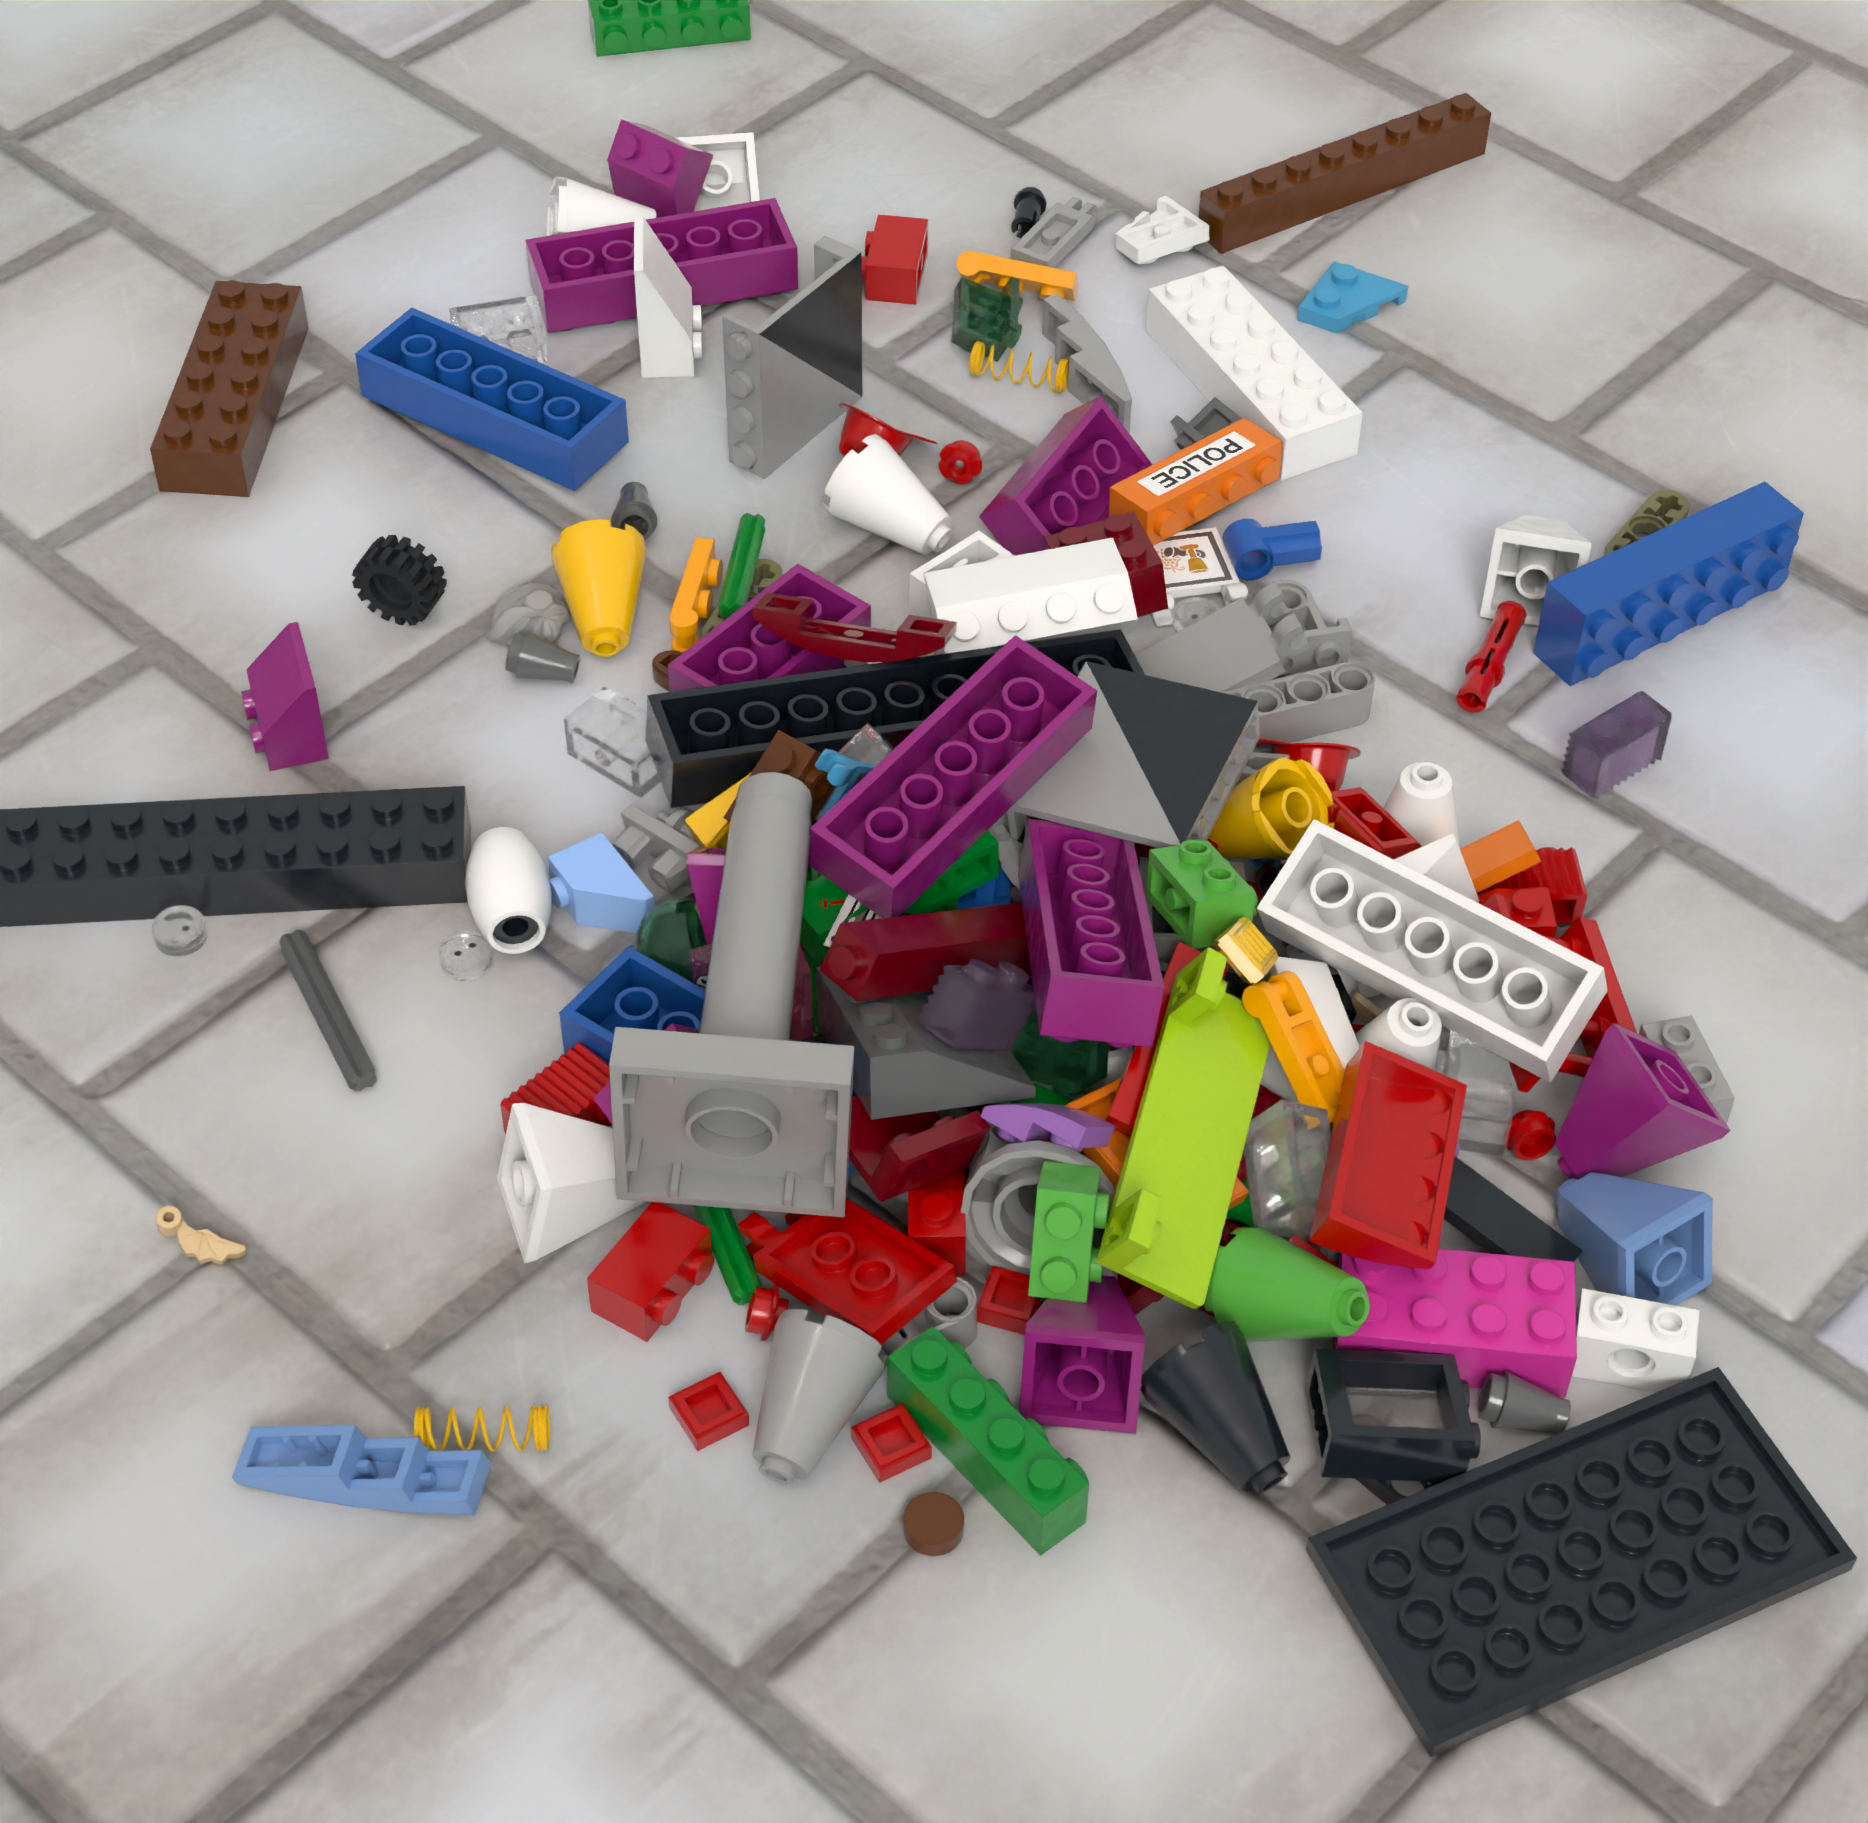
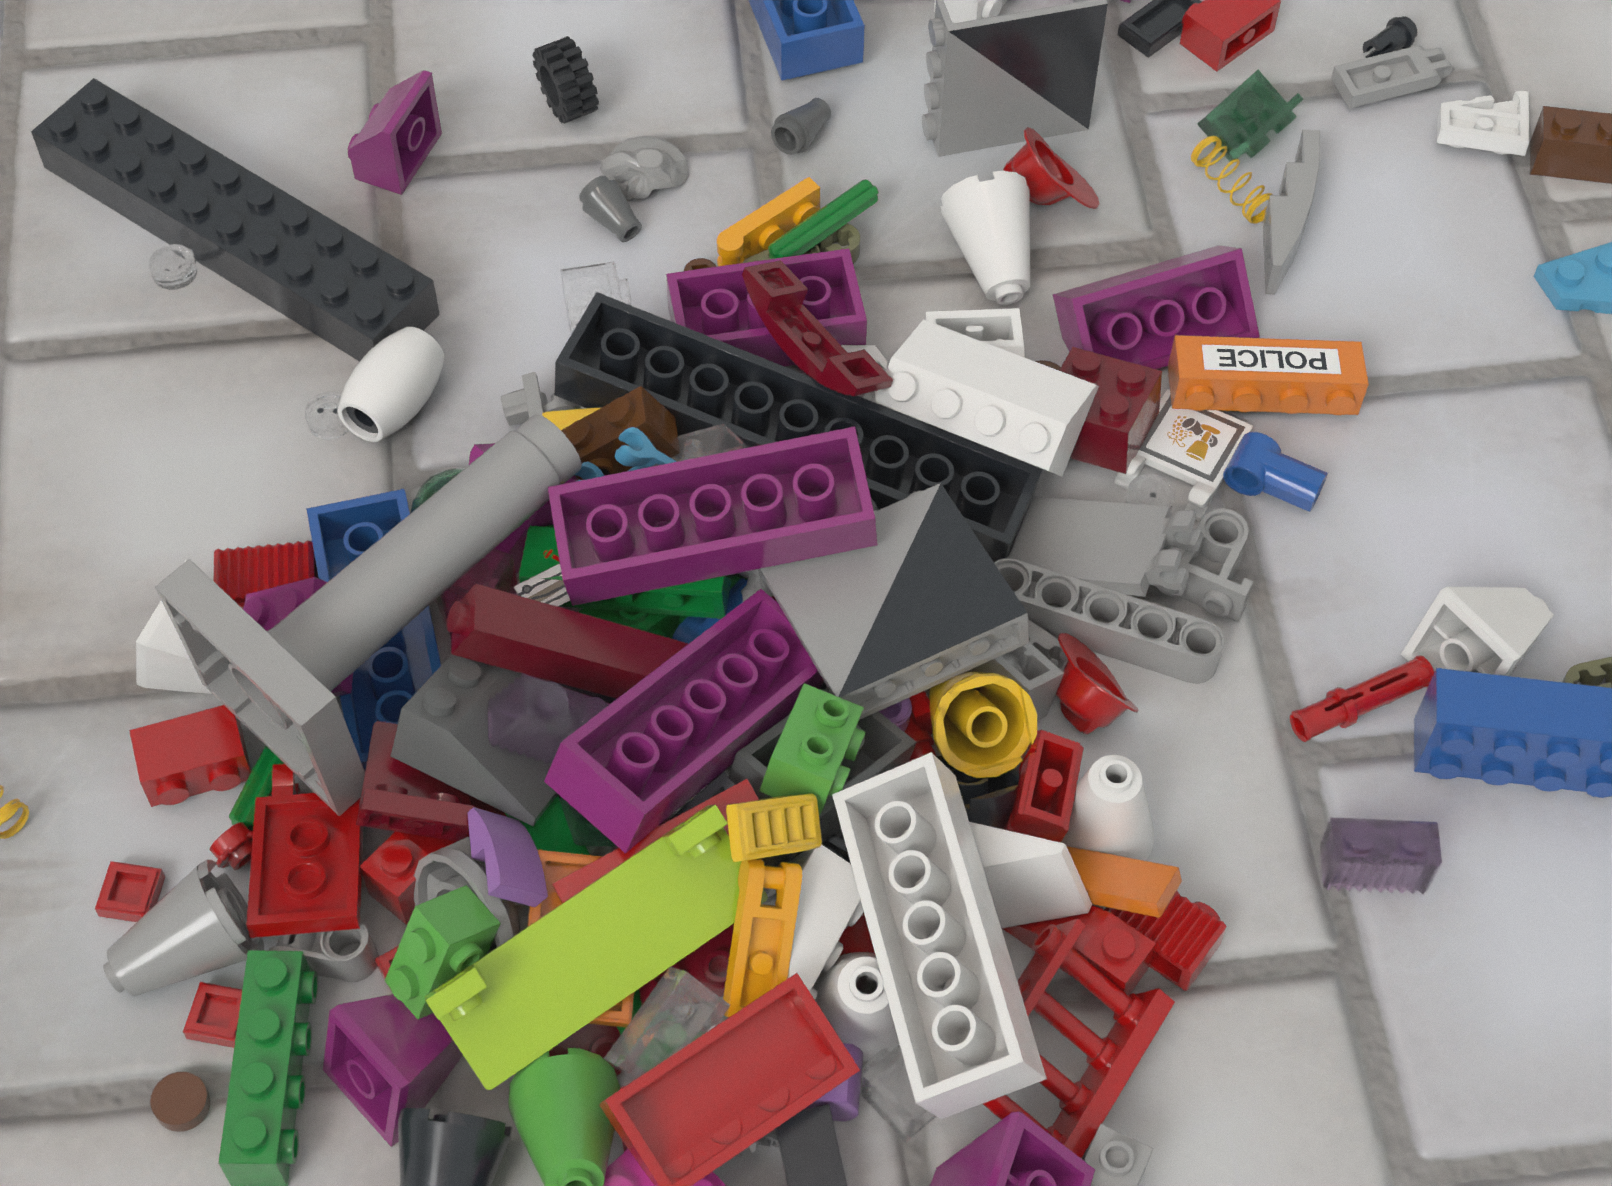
camera: 40 degrees right, 10 degrees up
dark grey axle [279,930,377,1091] -> none
light blue slope [548,833,656,935] -> none
yellow cone [551,519,647,657] -> none
red plate [938,440,982,484] -> none
light orange plate [956,251,1079,301] -> none
white brick [1146,265,1363,481] -> none
dark grey bracket [1170,397,1242,450] -> none
red plate [1503,1110,1556,1160] -> none

